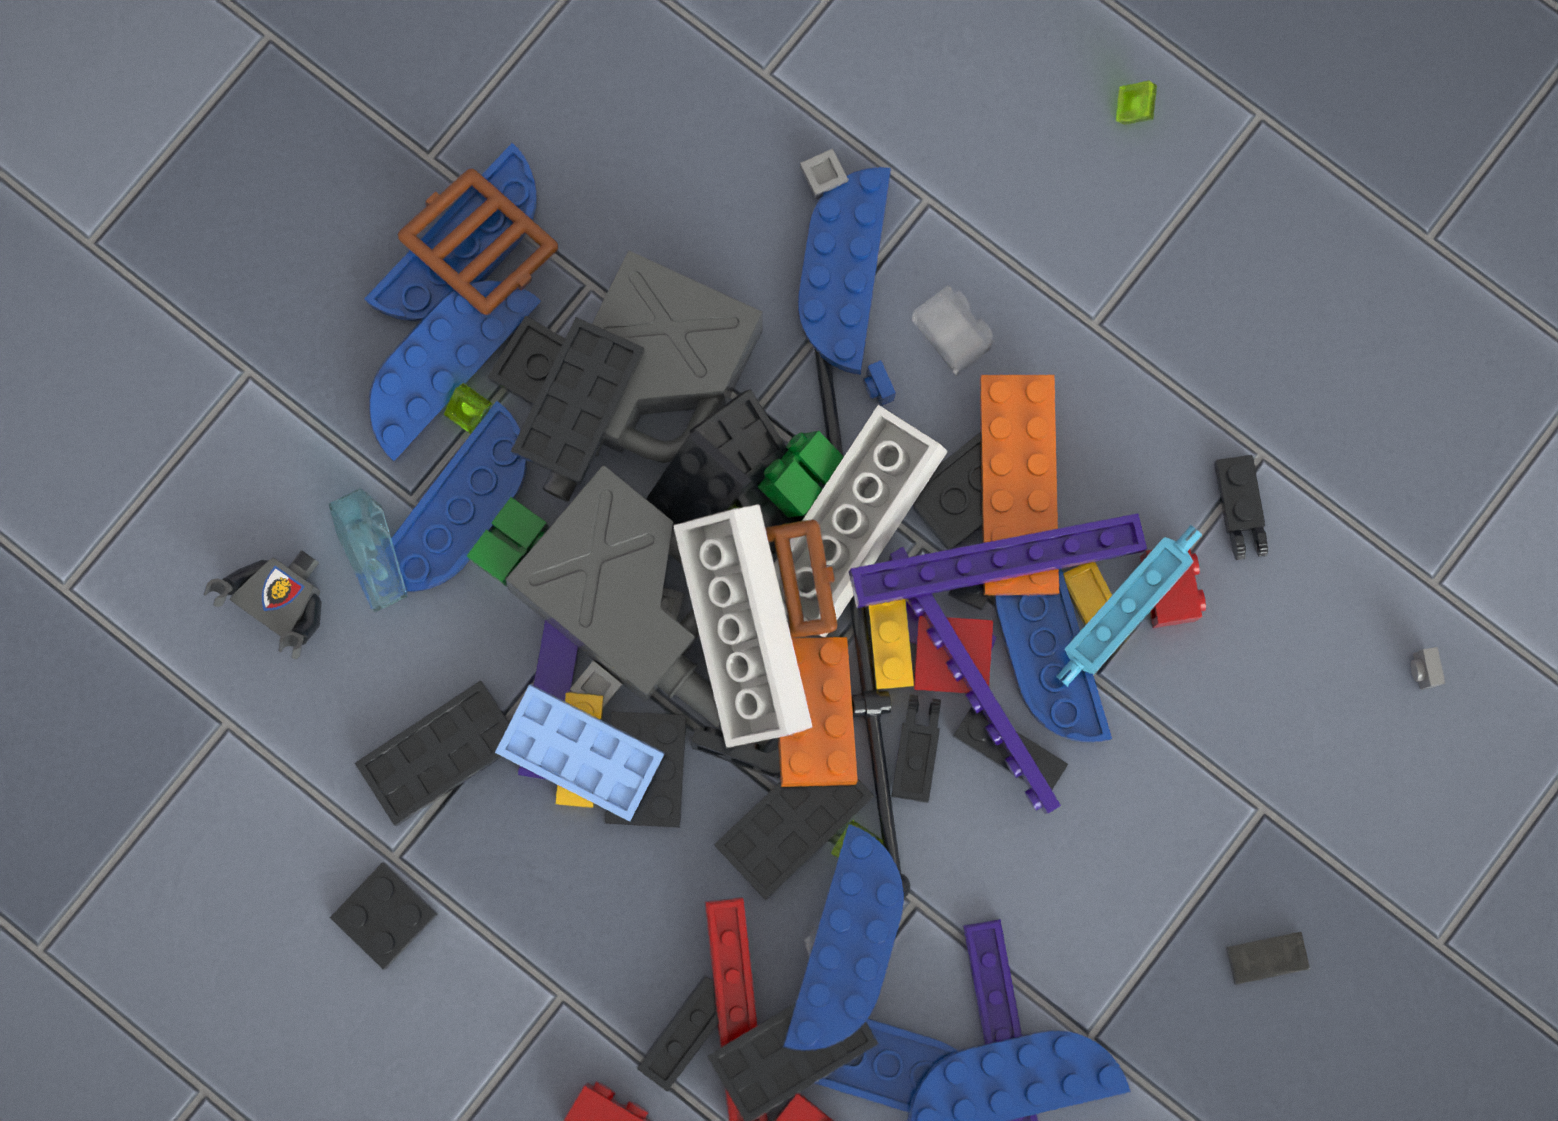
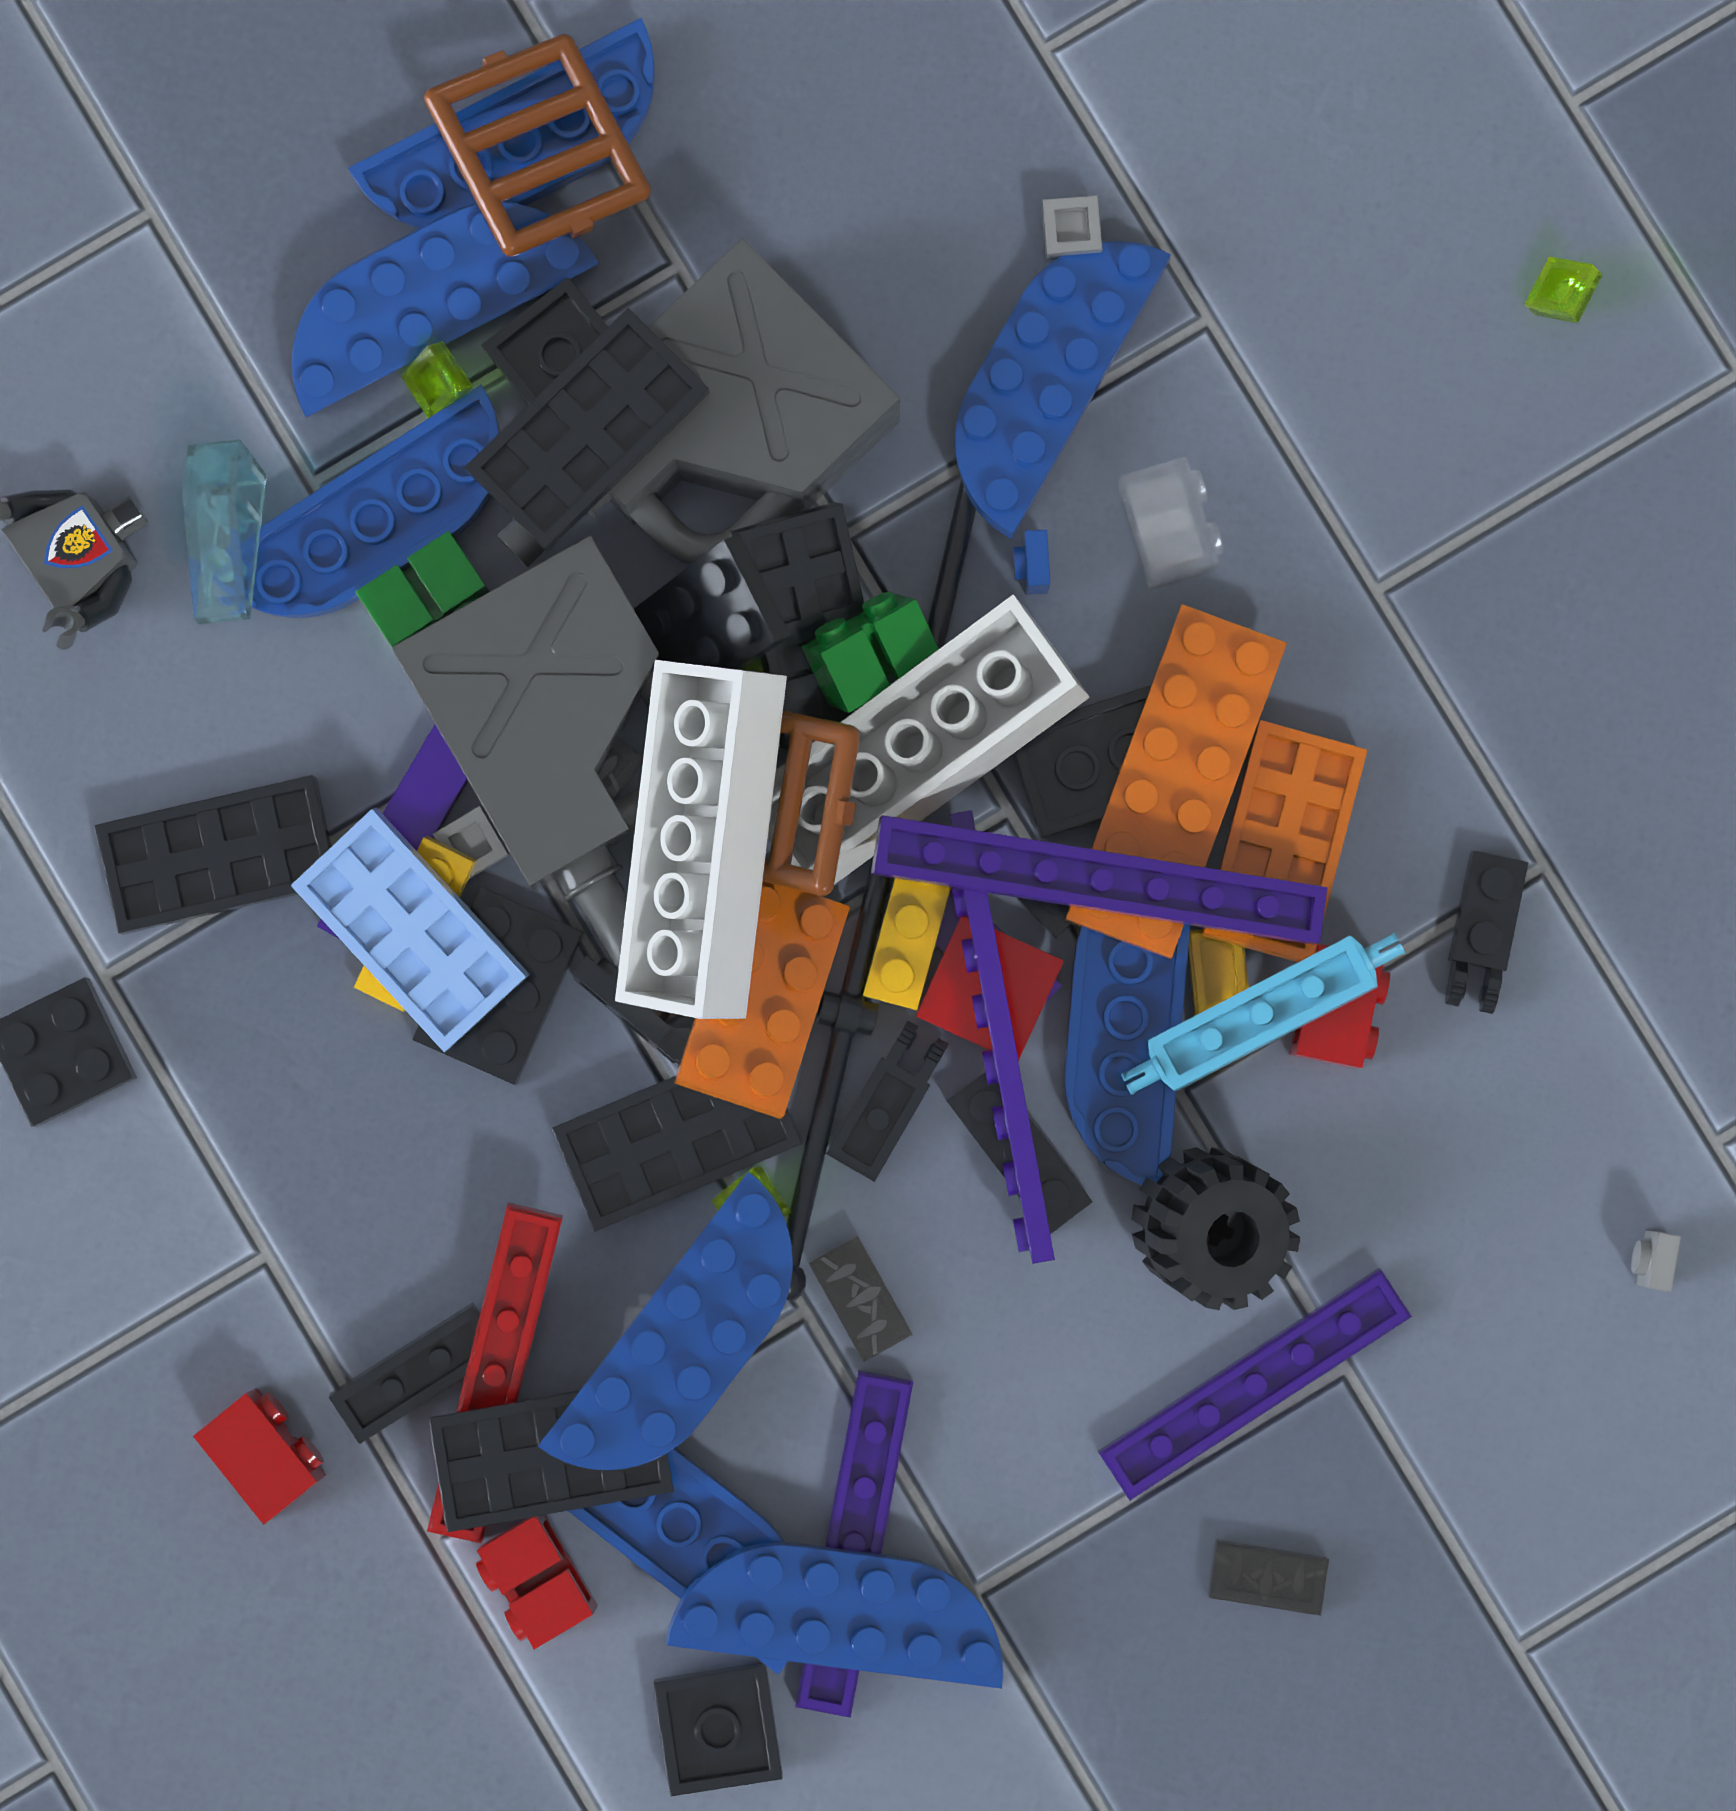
camera: 25 degrees right, 5 degrees up
none -> clear smoke tile [809,1236,913,1362]
none -> dark purple tile [1098,1268,1412,1501]
none -> black wheel [1131,1147,1300,1310]
none -> orange plate [1201,720,1368,962]

